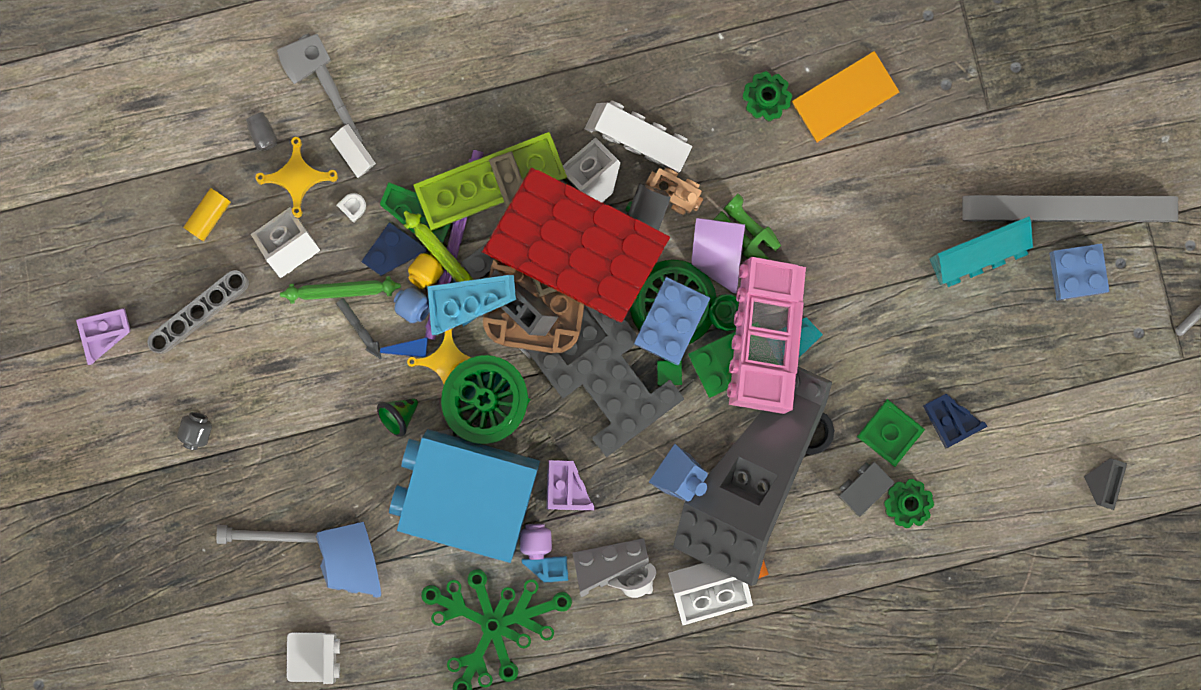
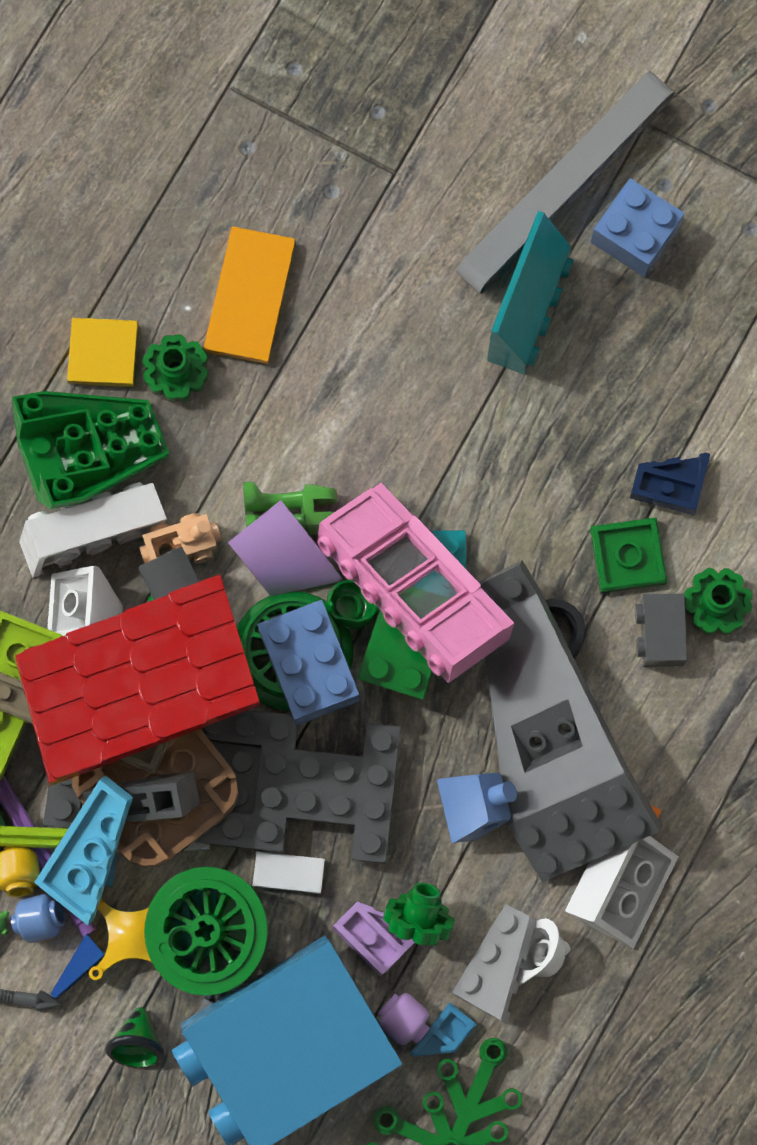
camera: 45 degrees left, 10 degrees down
green tile [657,361,682,386] -> none
none -> green wedge [11,391,169,509]
none -> yellow tile [67,318,138,387]
none -> white tile [252,851,325,894]
none -> green plant [383,882,455,946]

